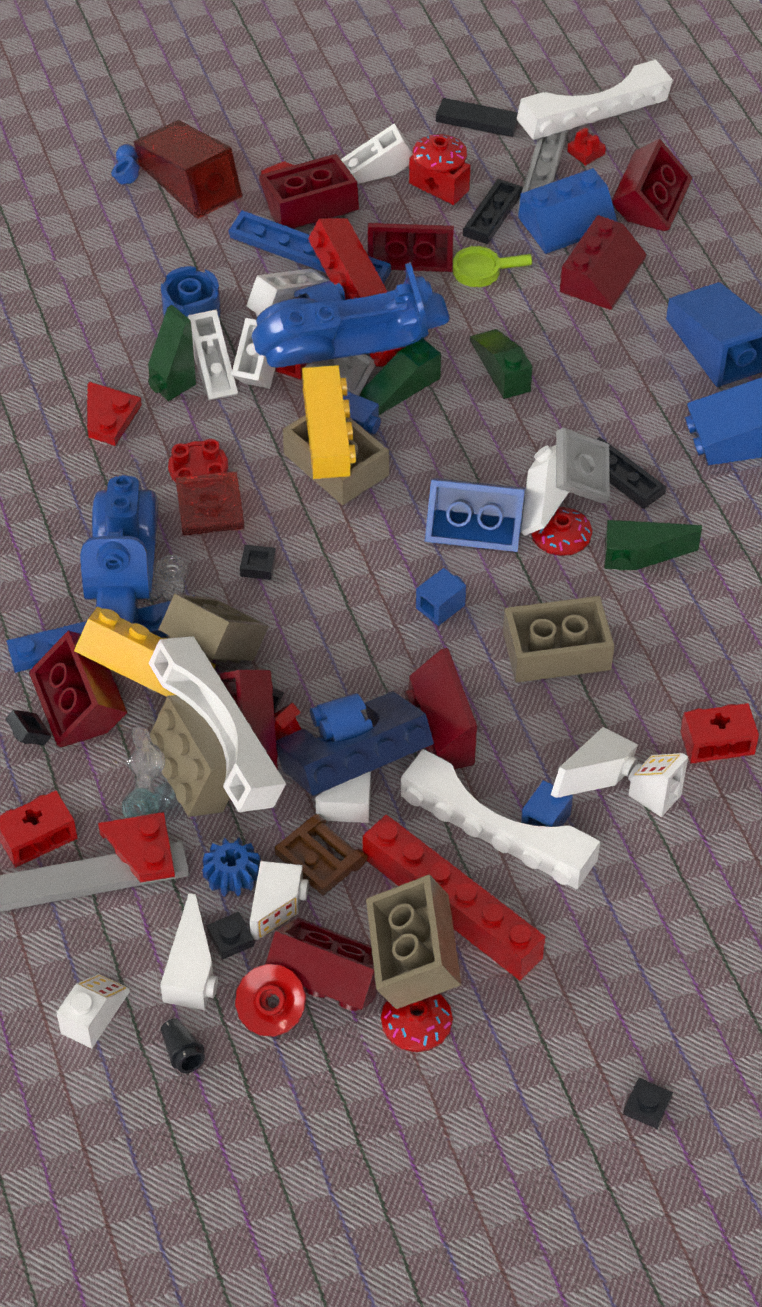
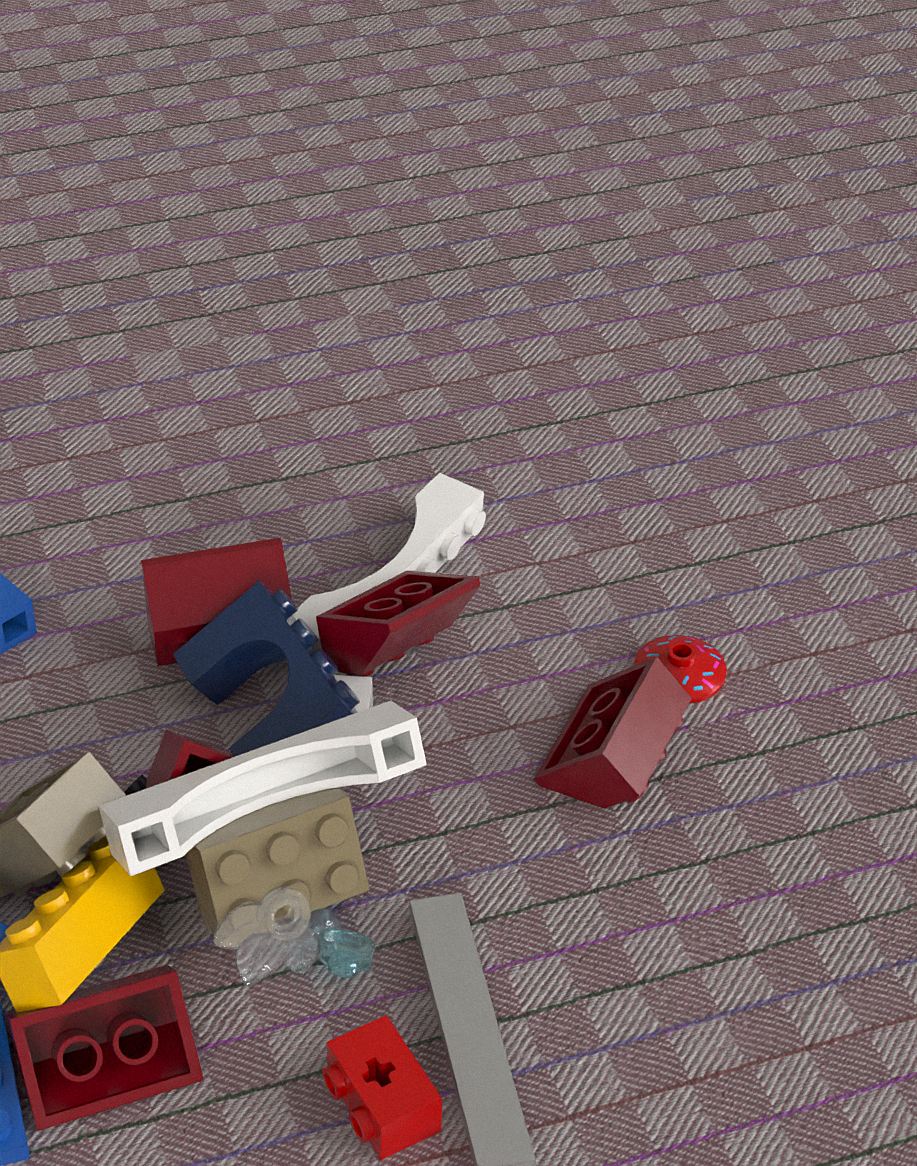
camera: 90 degrees left, 10 degrees down
black plate [6,710,51,745] -> none
white slope [56,974,130,1048] -> none
red wing [98,812,175,883] -> none
white slope [160,893,218,1010] -> none
black cone [160,1018,205,1073] -> none
blue gear [202,837,261,897] -> none
black plate [207,912,254,960] -> none
red dish [235,964,306,1037] -> none
white slope [250,861,309,940] -> none
reddish brown plate [275,814,368,896] -> none
blue brick [310,693,373,742] -> none
red brick [363,814,546,981] -> none
dark tan brick [366,874,462,1009] -> none
dark tan brick [503,596,614,683] -> none
blue brick [521,780,573,827] -> none
white slope [551,727,638,798] -> none
black plate [623,1078,673,1129] -> none
white slope [628,753,688,817] -> none
red brick [680,703,759,764] -> none
none -> dark red slope [316,571,480,677]

